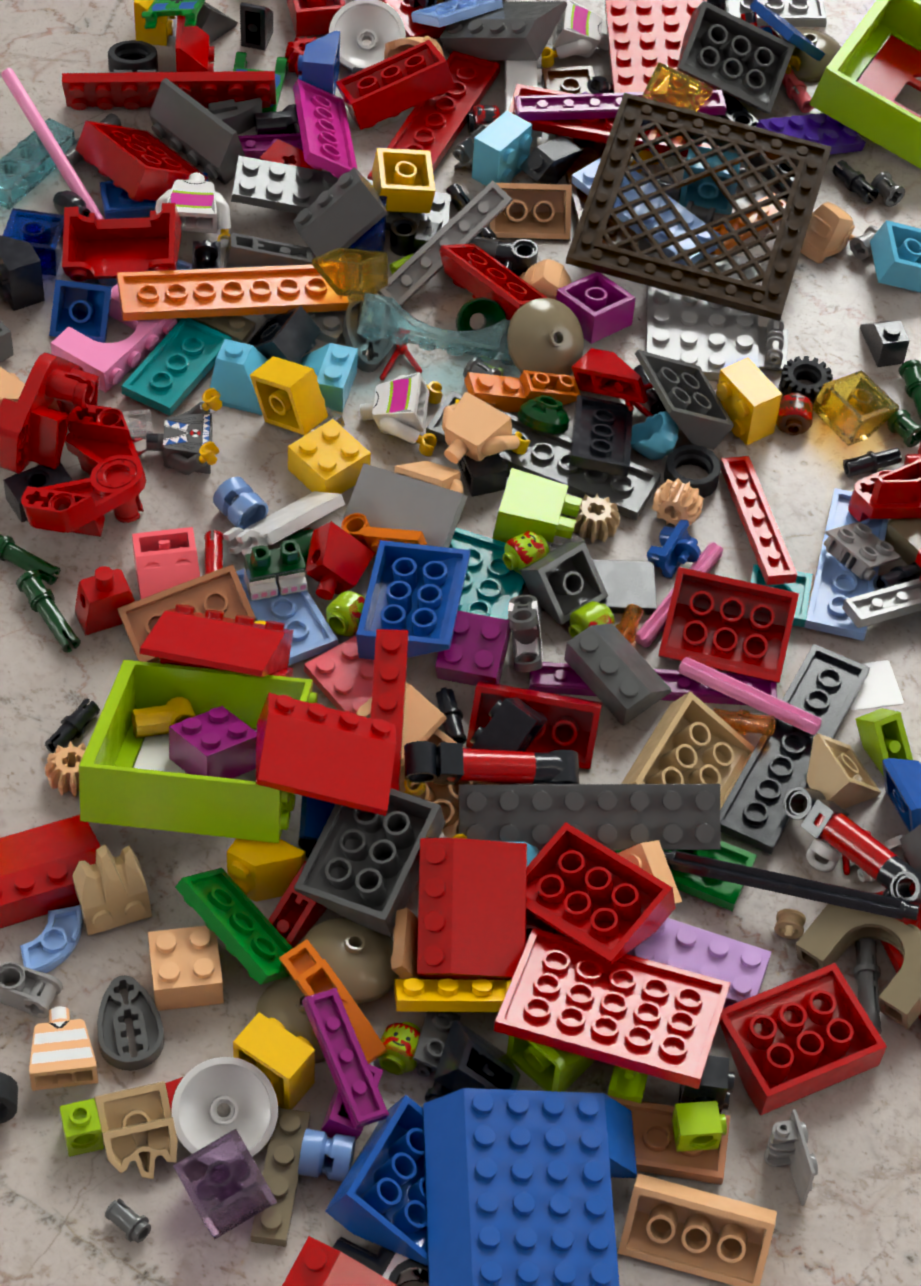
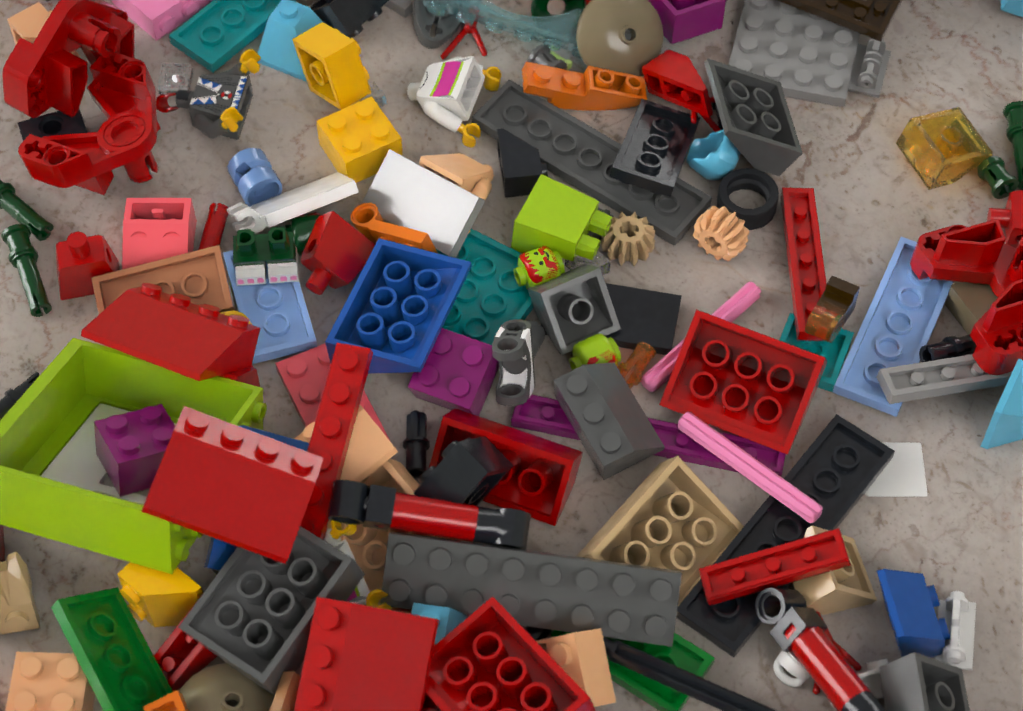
camera: 15 degrees right, 5 degrees up
yellow piece [131,697,196,738] -> none
medium azure slope [300,343,358,412] -> none
lime head [326,591,365,637] -> none
light nougat torso [442,392,531,464] -> none
dark green piece [517,395,570,434] -> none
blue hips [647,520,701,578] -> none
clear orange pin [713,708,776,736] -> none
yellow brick [716,357,782,446] -> none
reddish brown head [776,393,813,435] -> none
black tyre [779,356,833,407] -> none
light grey hinge [824,522,902,581] -> none
black axle [843,448,902,478] -> none
lime slope [855,708,913,777] -> none
black slope [860,320,910,367] -> none
none -> red tile [699,528,851,606]
none -> leg [805,276,860,343]

